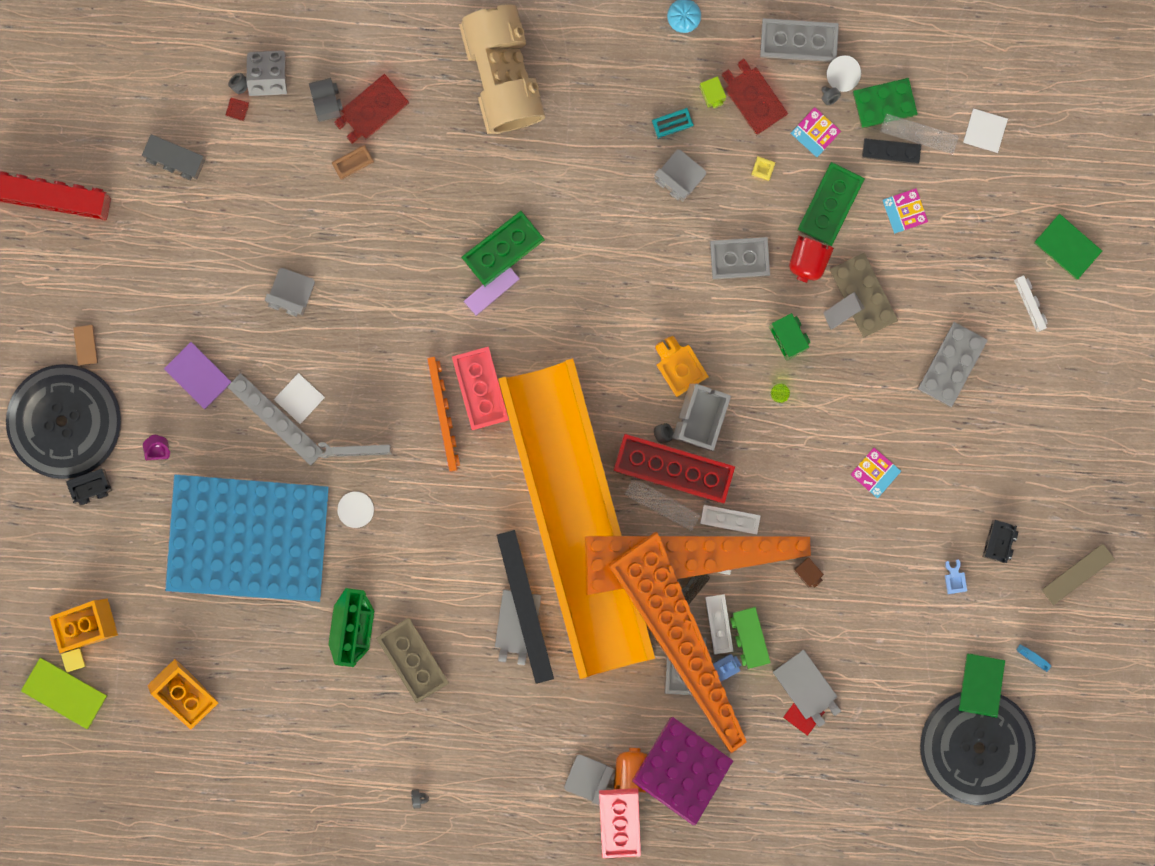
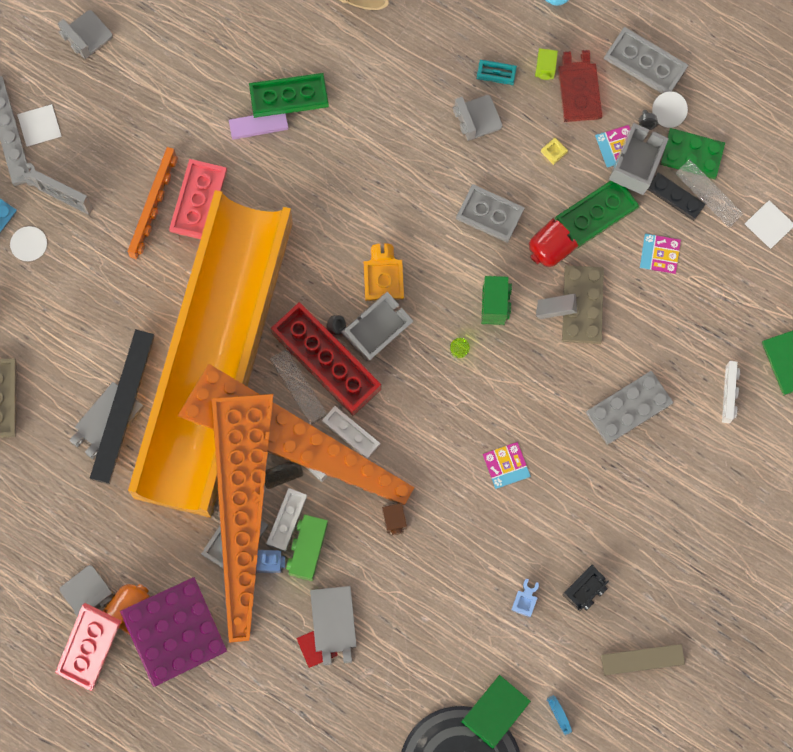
camera: 30 degrees right, 10 degrees down
none -> light grey piece [609,123,669,195]

